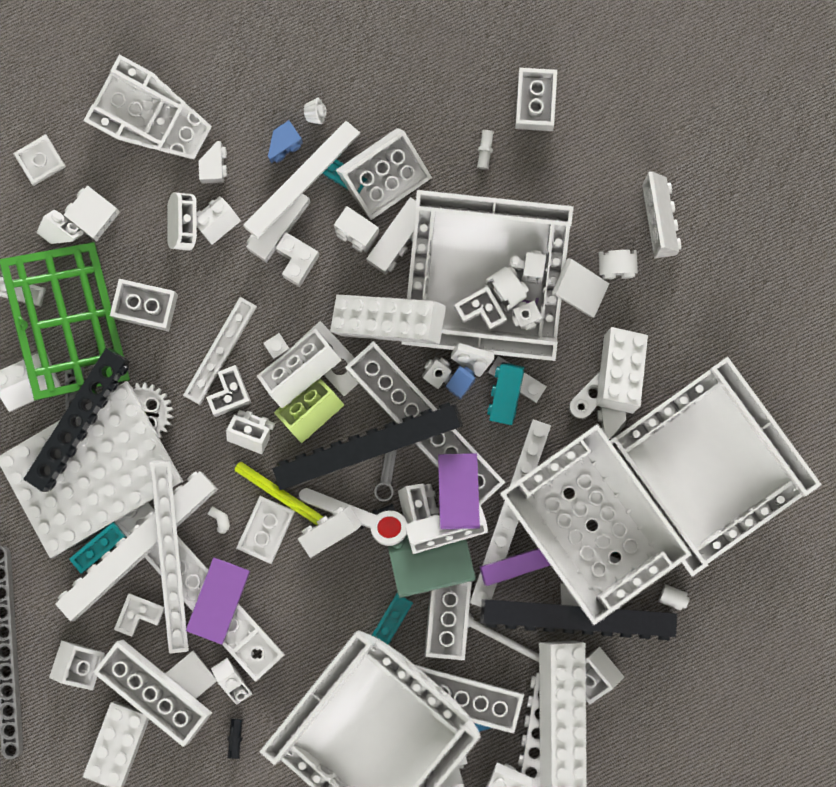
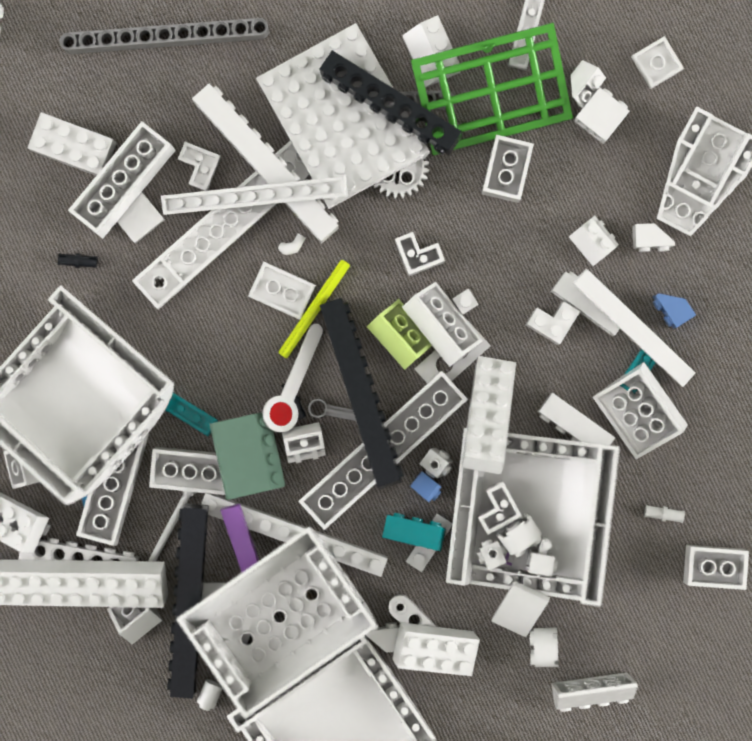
camera: 85 degrees right, 5 degrees up
white slope [49,640,105,690] -> none
teal plate [69,522,127,574] -> none
white brick [167,192,197,251] -> none
white tile [183,297,257,405] -> none
medium lavender tile [186,557,250,645] -> none
white slope [211,658,252,705] -> none
white brick [226,410,275,454] -> none
white brick [298,506,362,558] -> none
white piece [304,98,327,125] -> none
white brick [334,206,380,253] -> none
white brick [405,503,488,554] -> none
medium lavender tile [438,453,480,529] -> none
white wing [451,343,495,377] -> none

